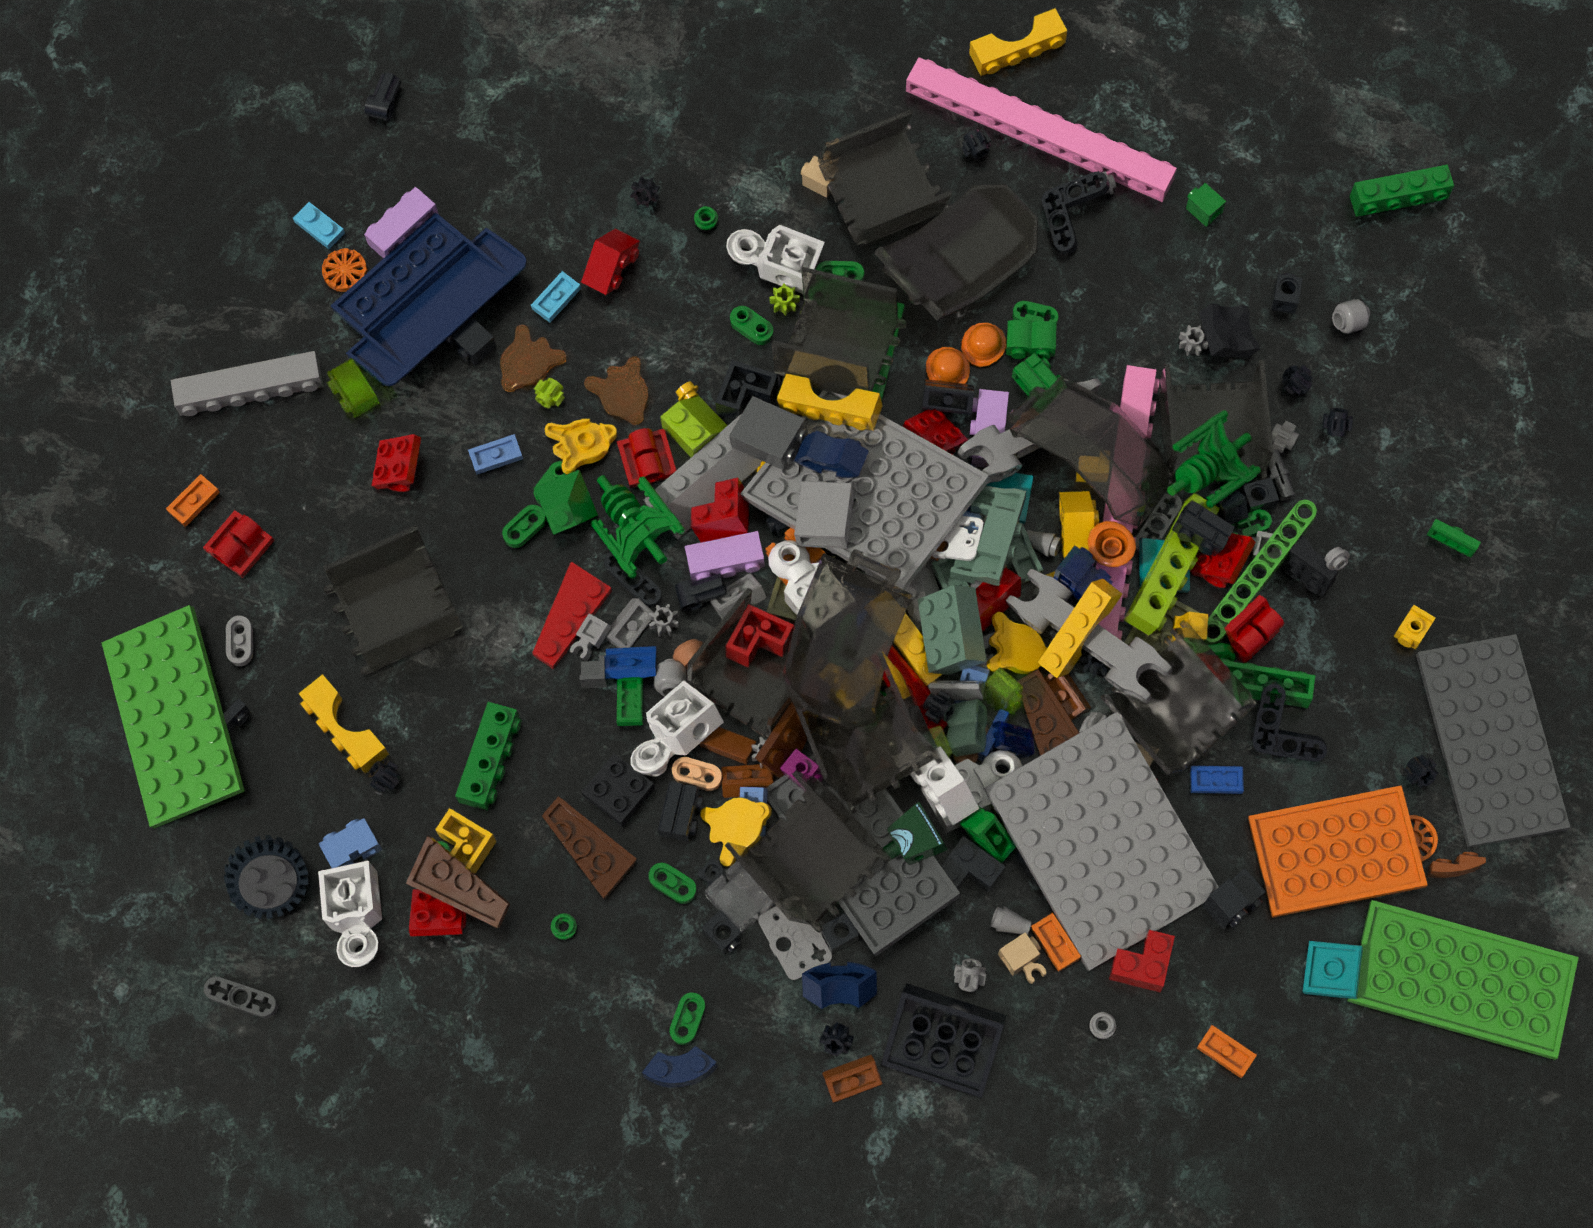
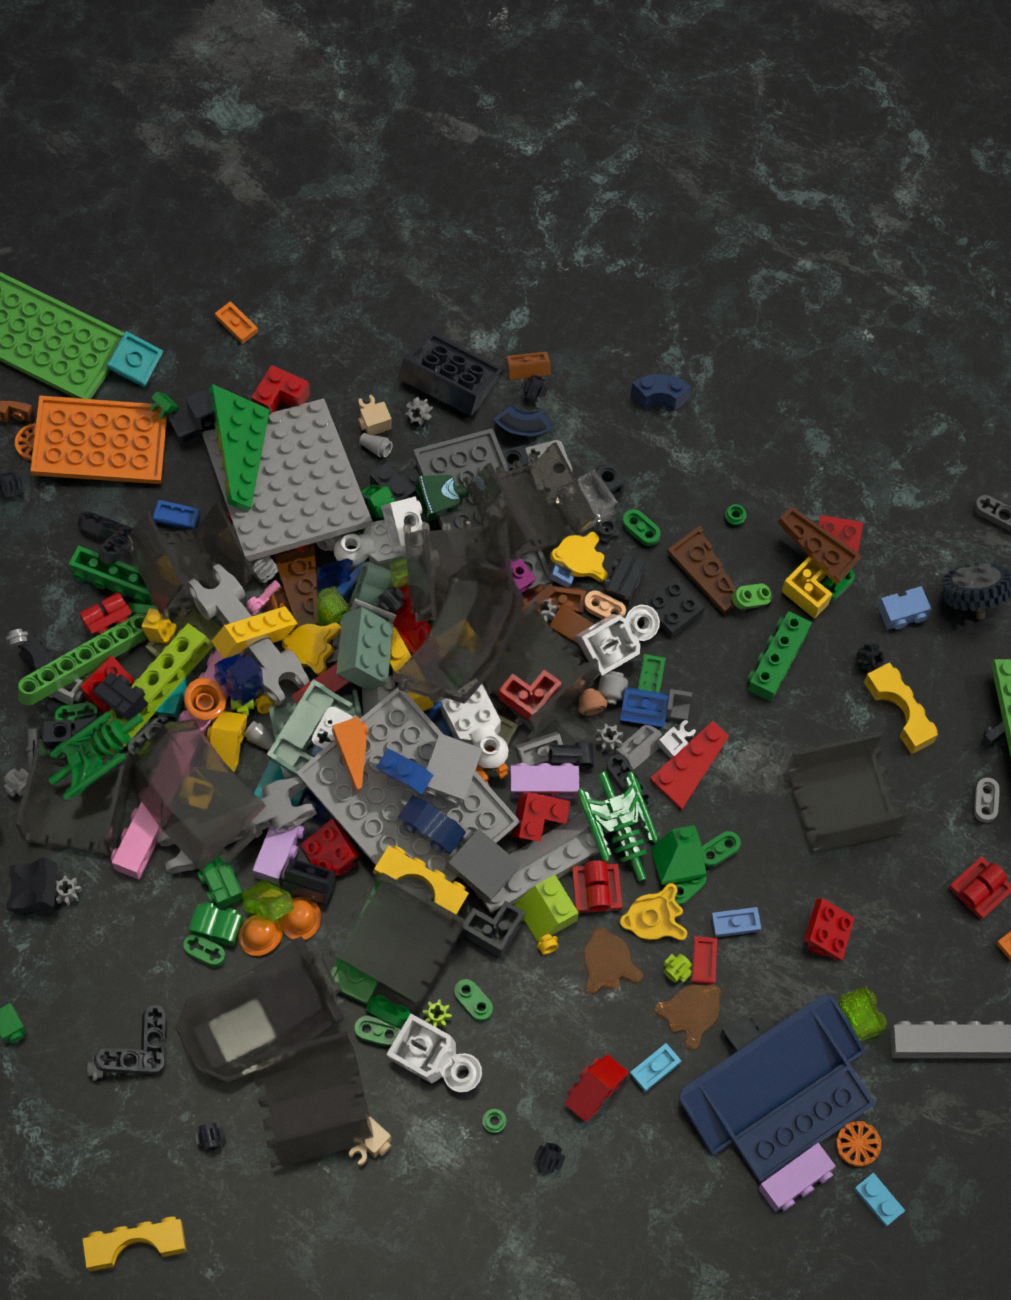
camera: 175 degrees left, 5 degrees down
white brick [318,861,382,967] -> none
green plate [670,993,706,1045] -> none
bright pink brick [906,57,1177,202] -> none
orange plate [1030,913,1081,972] -> none
light grey plate [1089,1012,1116,1039] -> none
none -> green tile [150,392,180,419]
none -> green wing [209,384,270,512]
none -> clear neon green brick [242,880,294,923]
none -> bright pink plate [245,580,281,616]
none -> orange slope [331,716,369,794]
none -> blue brick [376,748,434,795]
none -> red tile [691,936,717,985]
none -> bright green plate [732,584,772,610]

